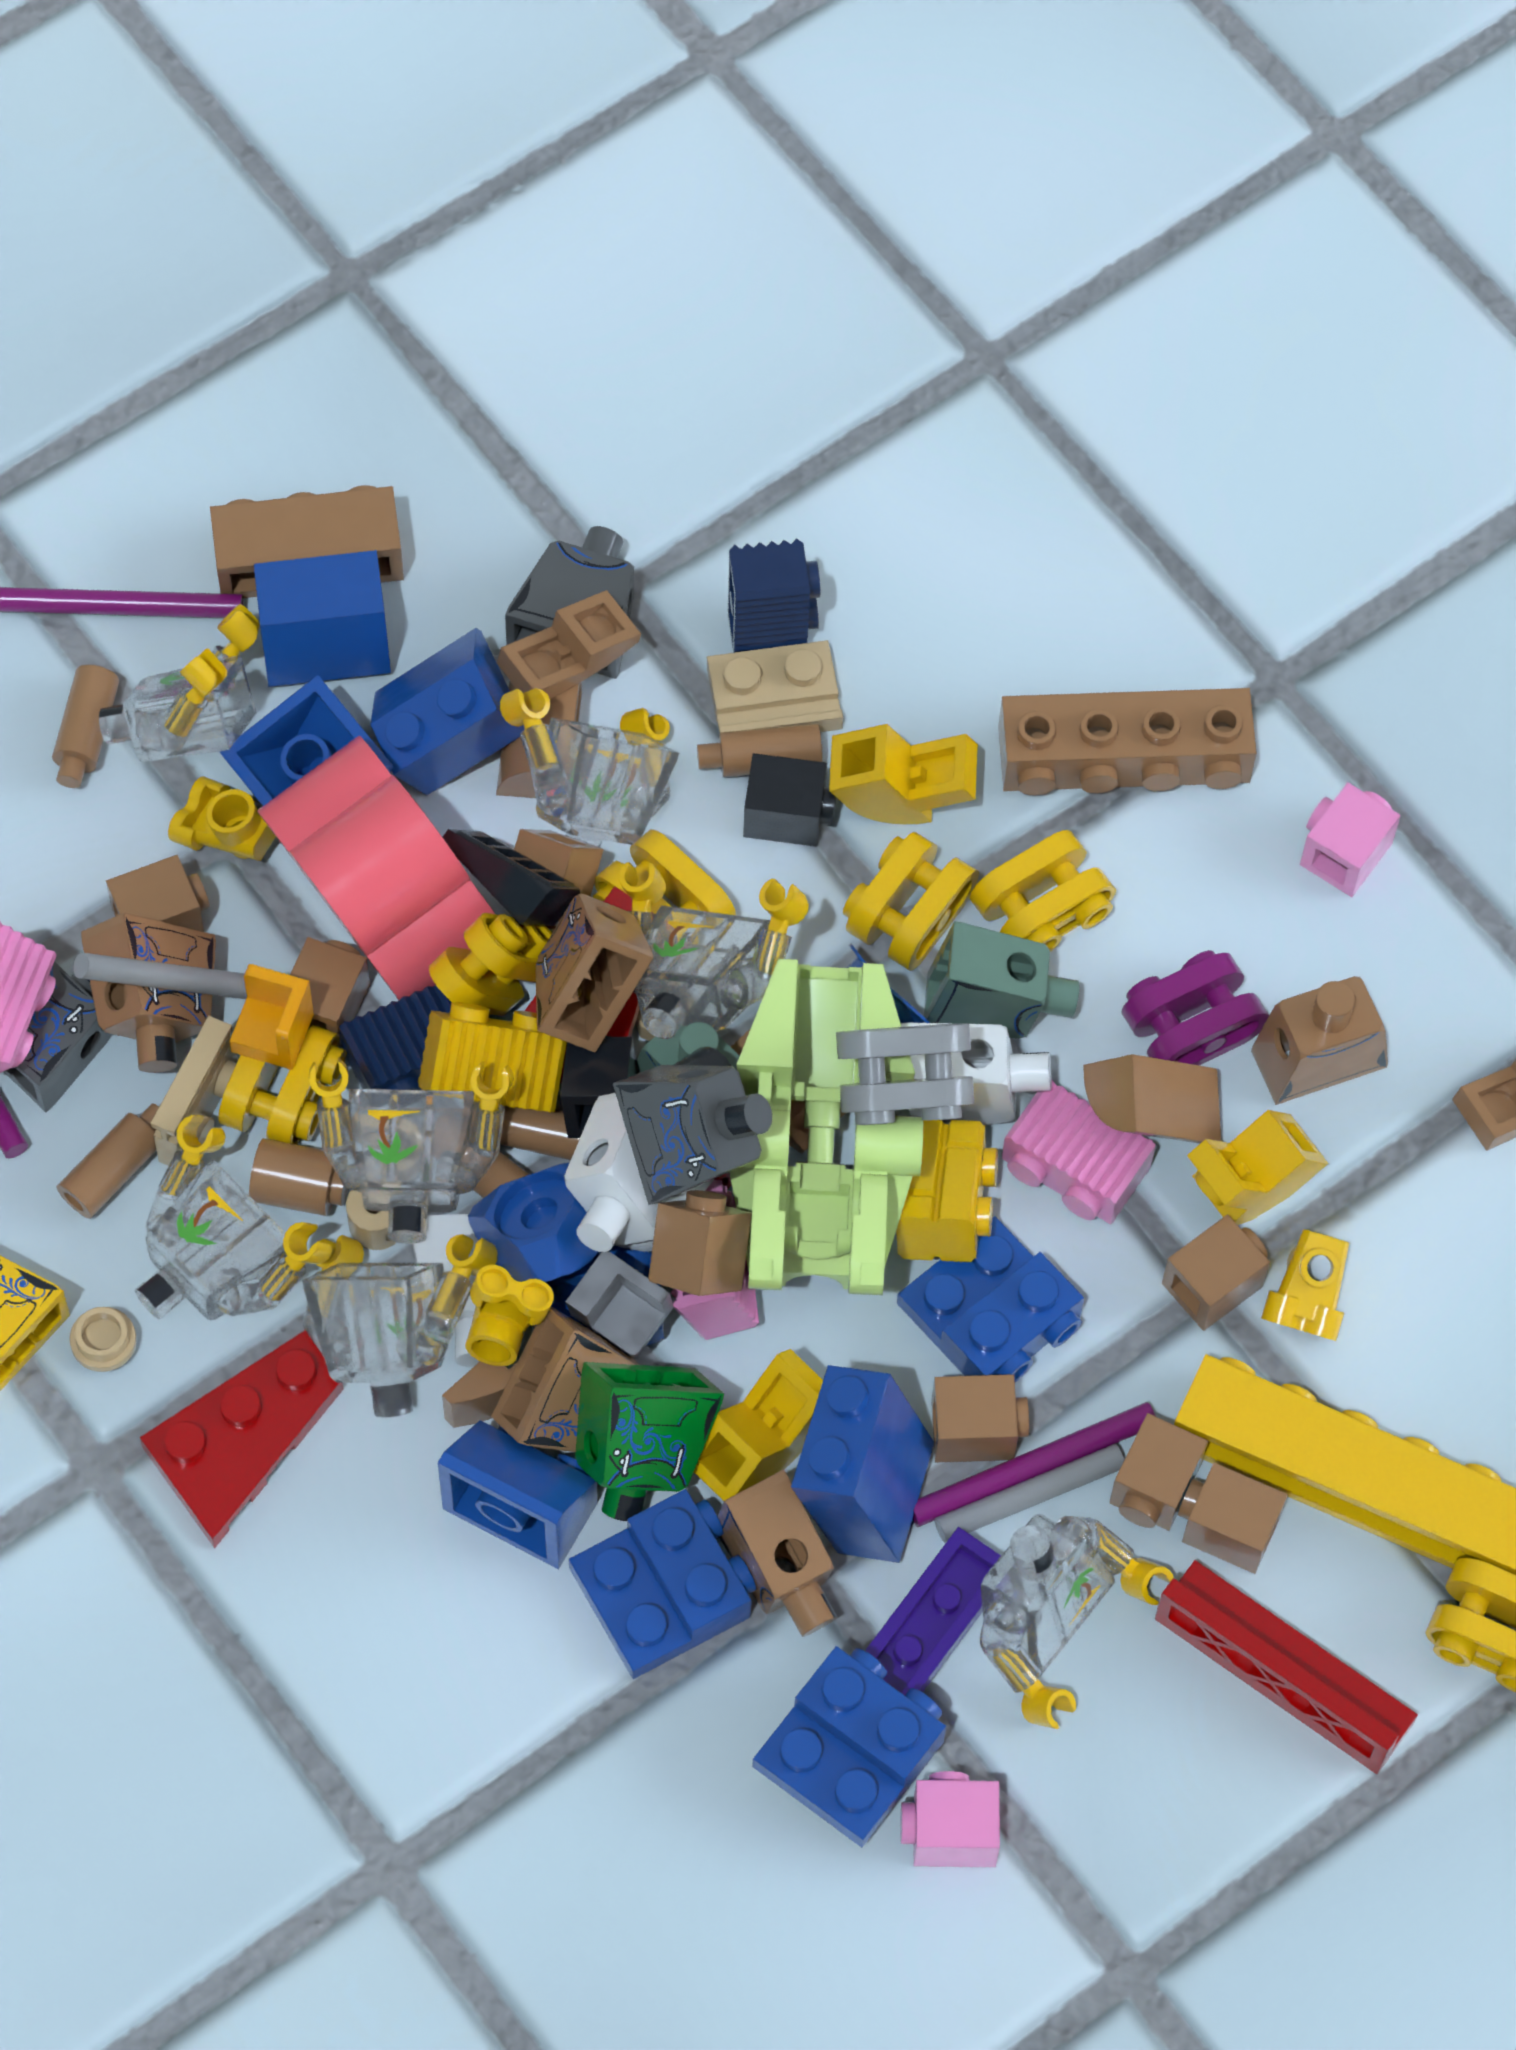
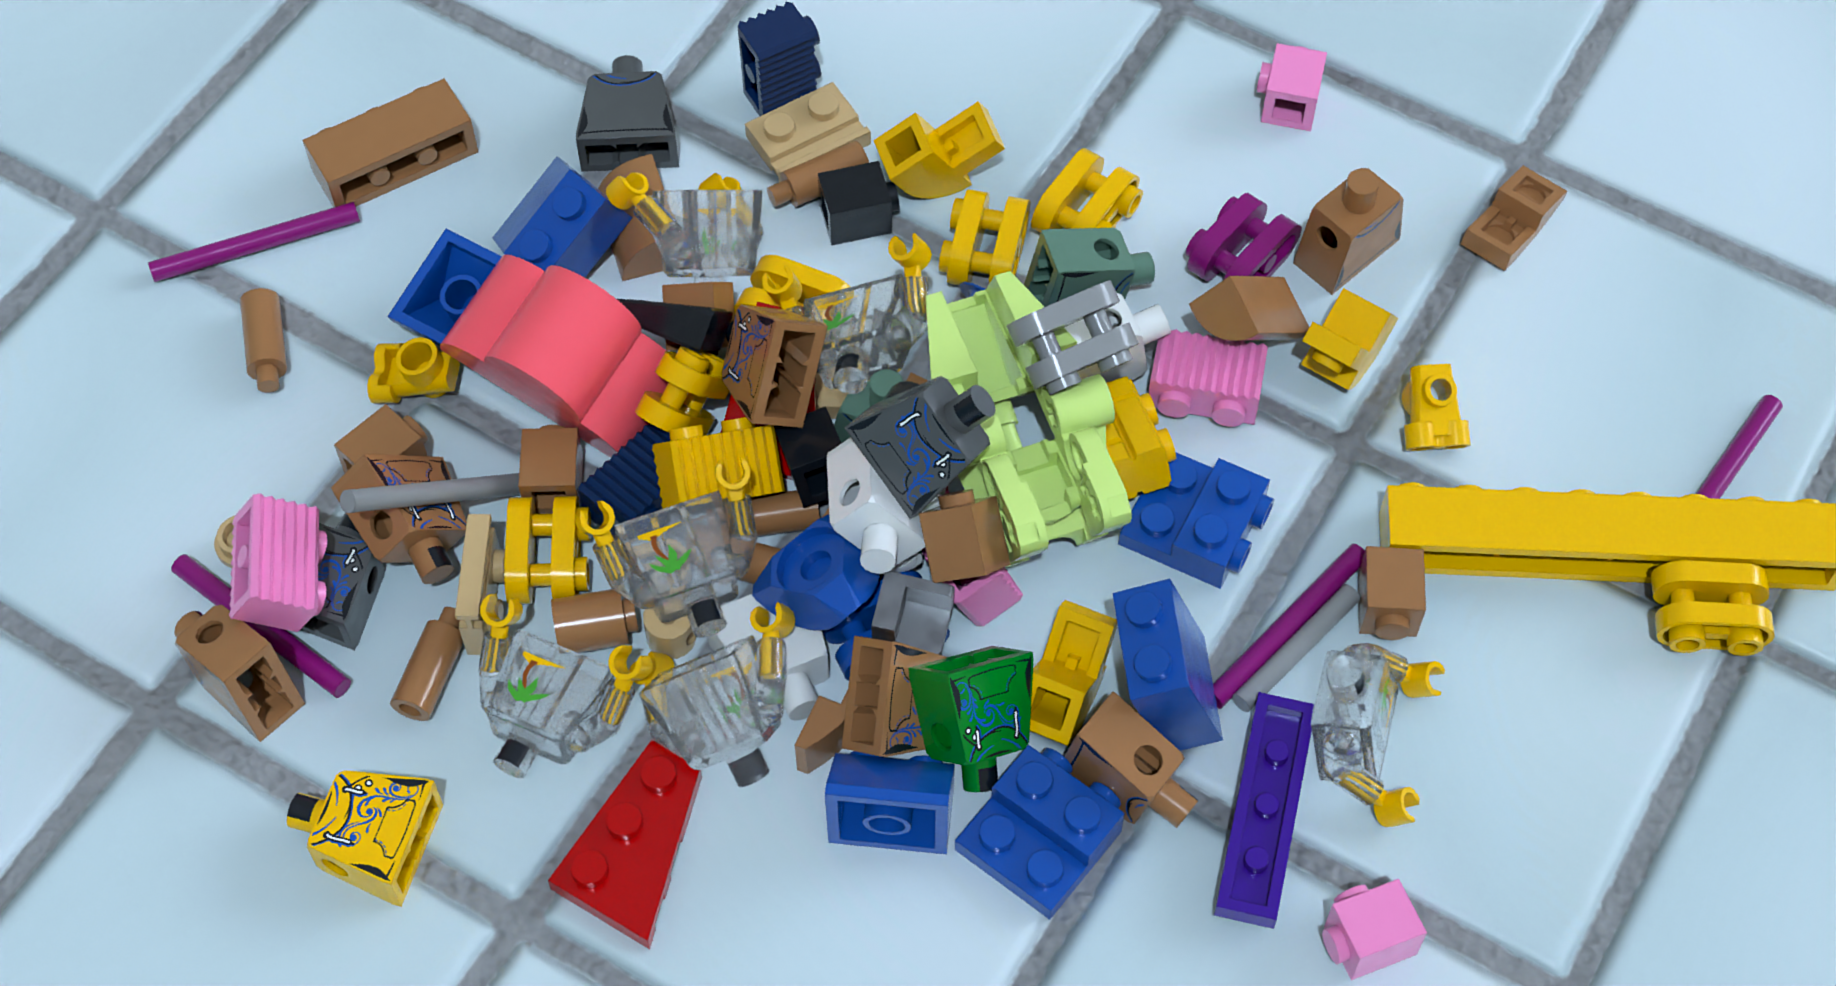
camera: 20 degrees left, 5 degrees down
tan plate [70,1307,136,1372] -> none
clear torso [99,604,260,762] -> none
light orange panel [229,964,314,1070] -> none
blue slope [254,550,391,687] -> none
yellow plate [465,1265,554,1366] -> none
medium nougat slope [497,590,641,699] -> none
blue plate [752,1646,946,1848] -> none
medium nougat brick [931,1375,1029,1463] -> none
medium nougat brick [998,688,1257,795] -> none
red fence [1155,1560,1418,1774] -> none
medium nougat brick [1162,1214,1270,1331] -> none
medium nougat brick [1178,1462,1288,1574] -> none

